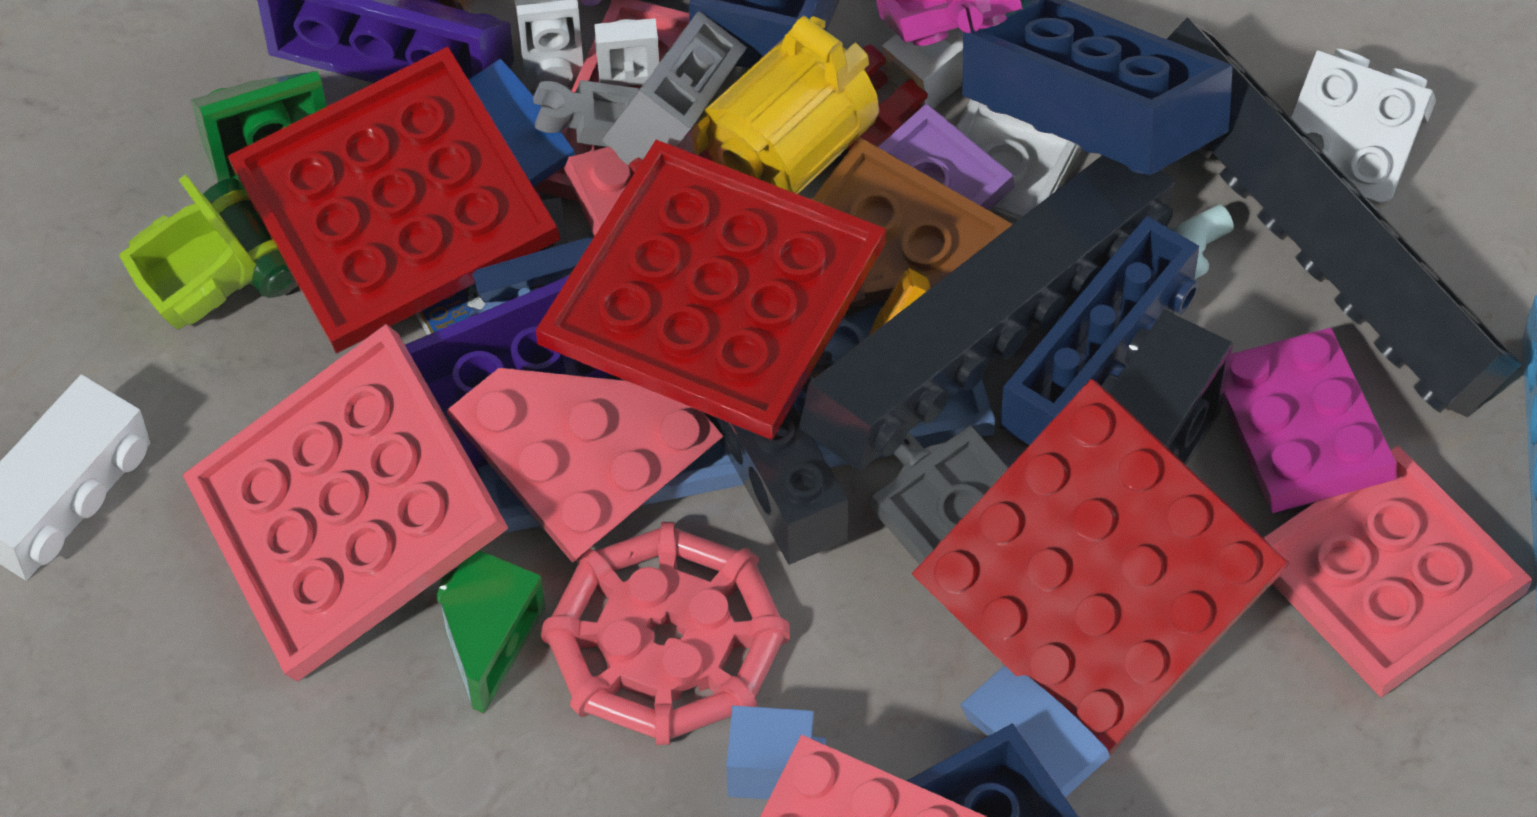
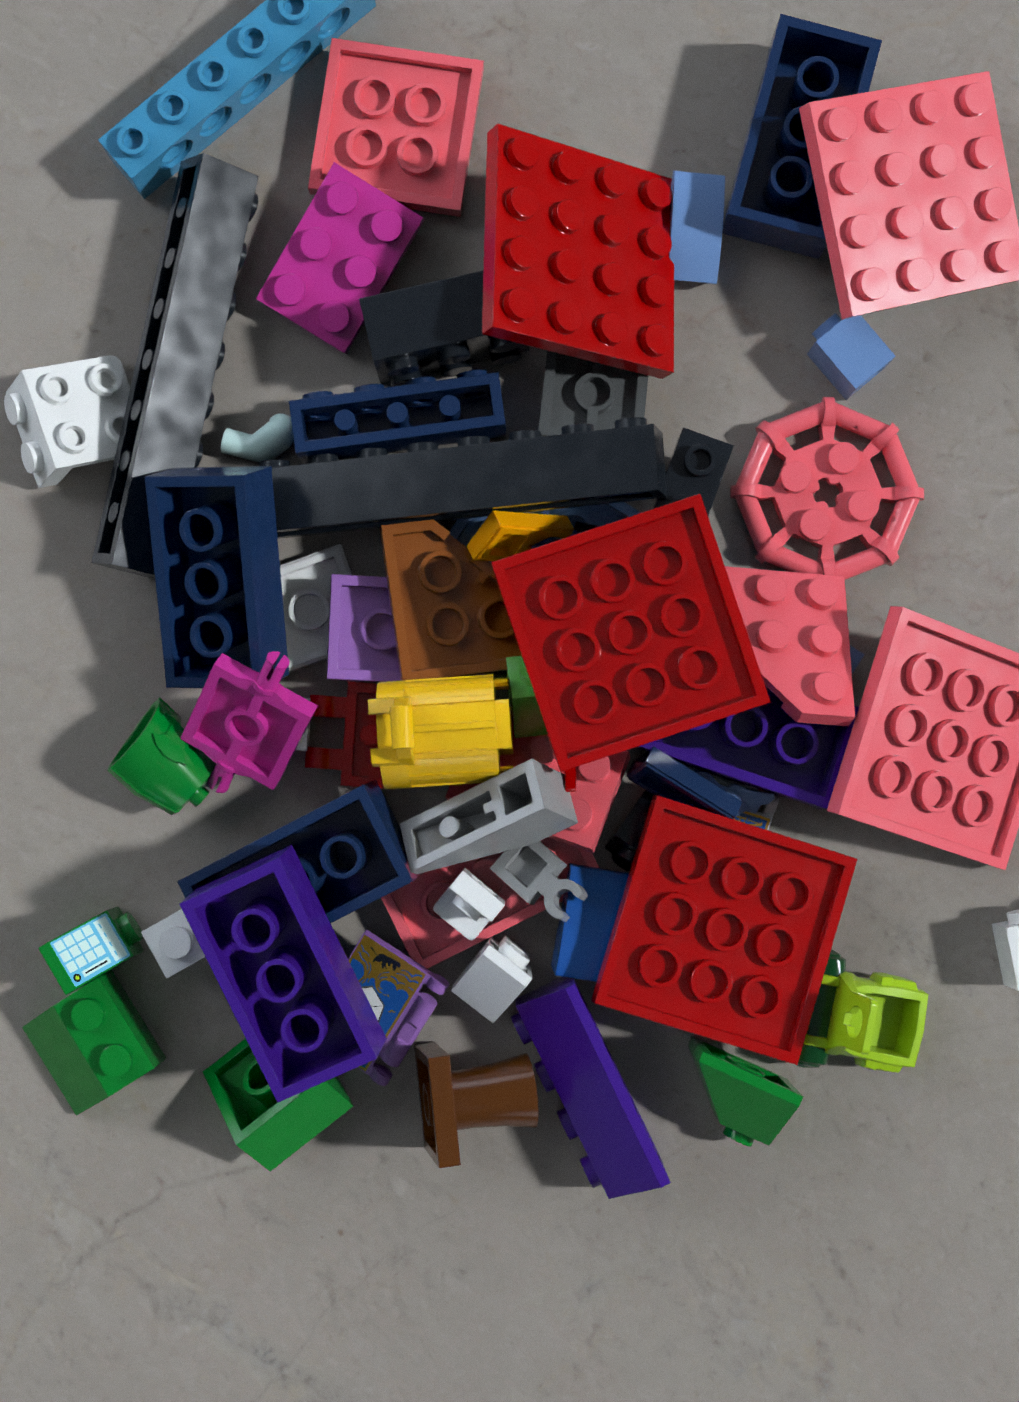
camera: 135 degrees left, 30 degrees up
green slope [437,550,545,713] -> none

